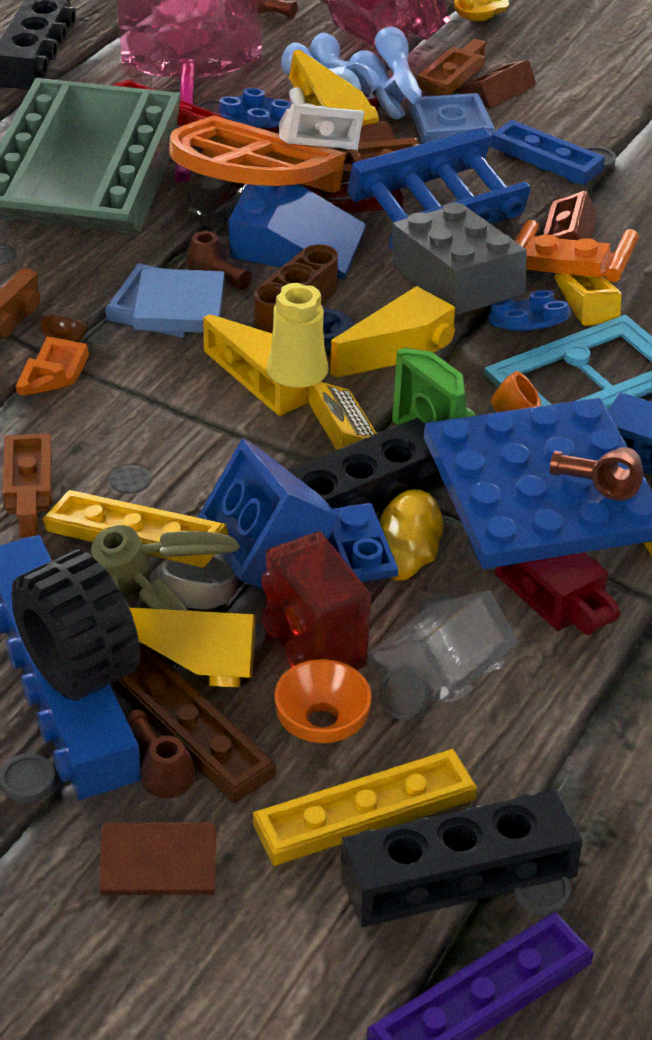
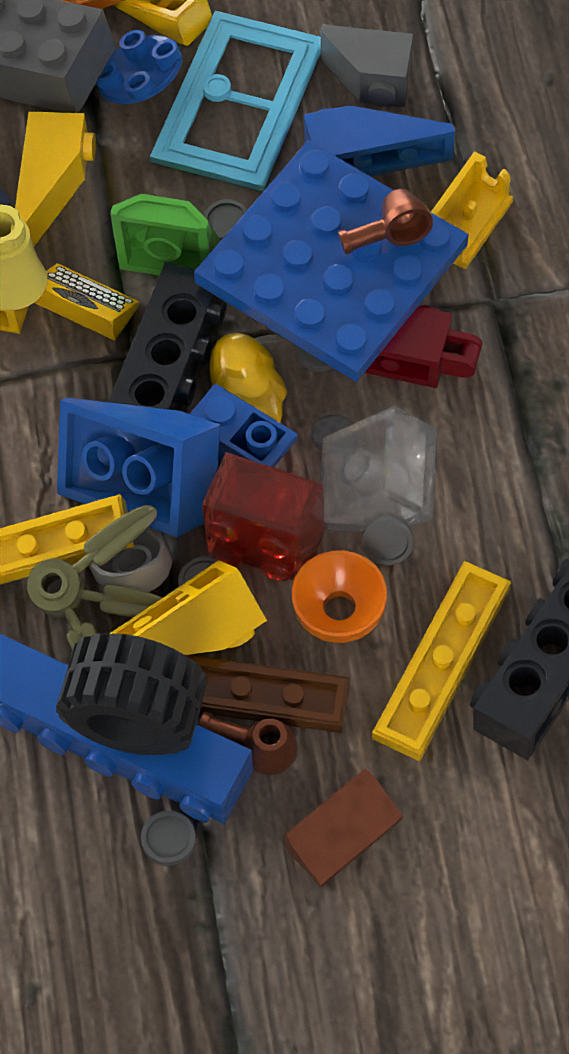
camera: 35 degrees left, 20 degrees up
orange bar [491,371,541,412] -> none

